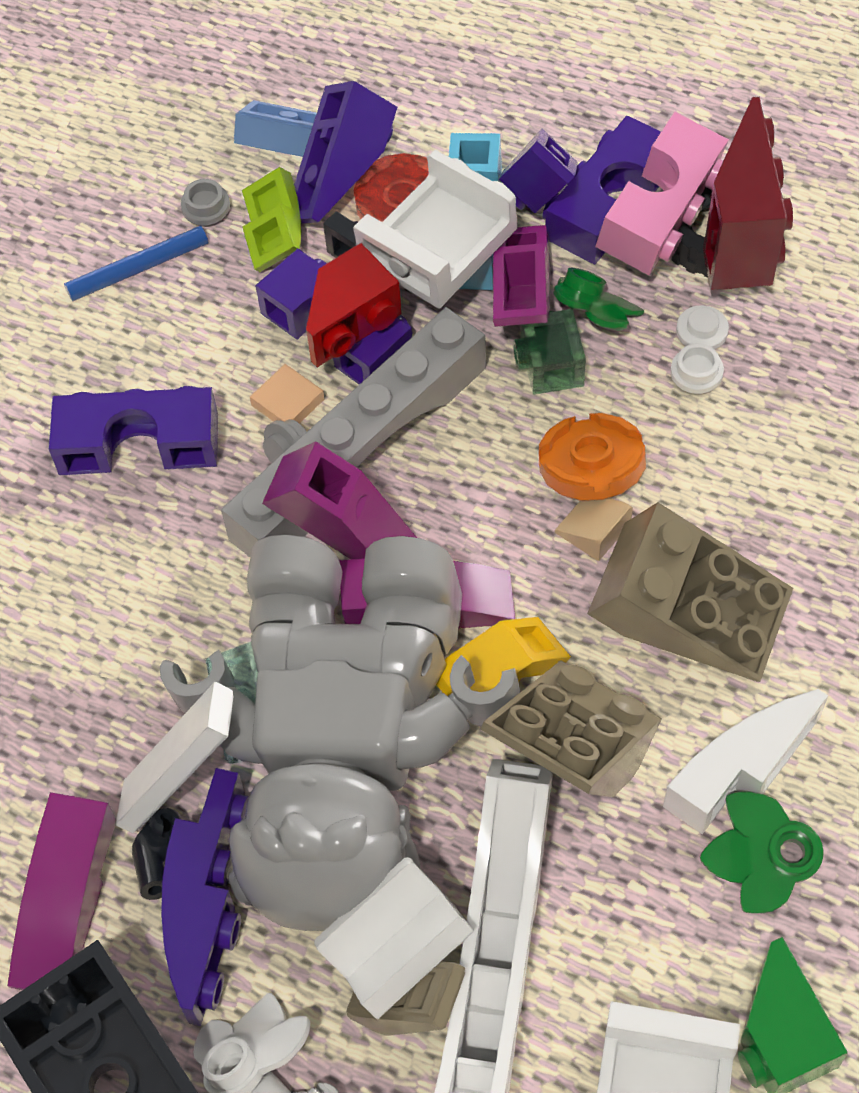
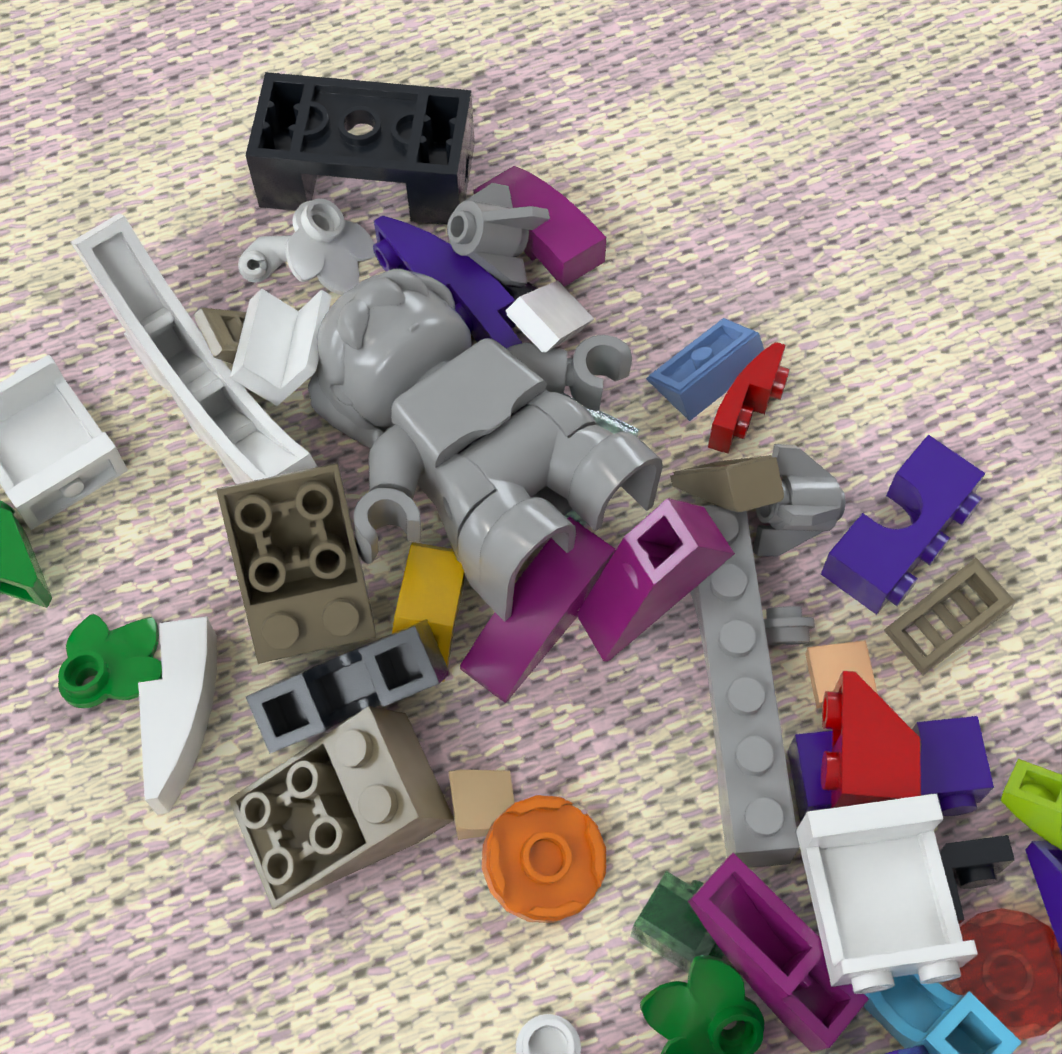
camera: 130 degrees right, 5 degrees up
none -> black arch [246,619,450,754]
none -> light grey brick [447,183,550,287]
none -> medium blue slope [646,318,764,421]
none -> dark tan slope [670,455,784,512]
none -> red slope [708,342,790,454]
none -> light grey brick [753,444,846,557]
none -> dark tan slope [884,558,1016,675]

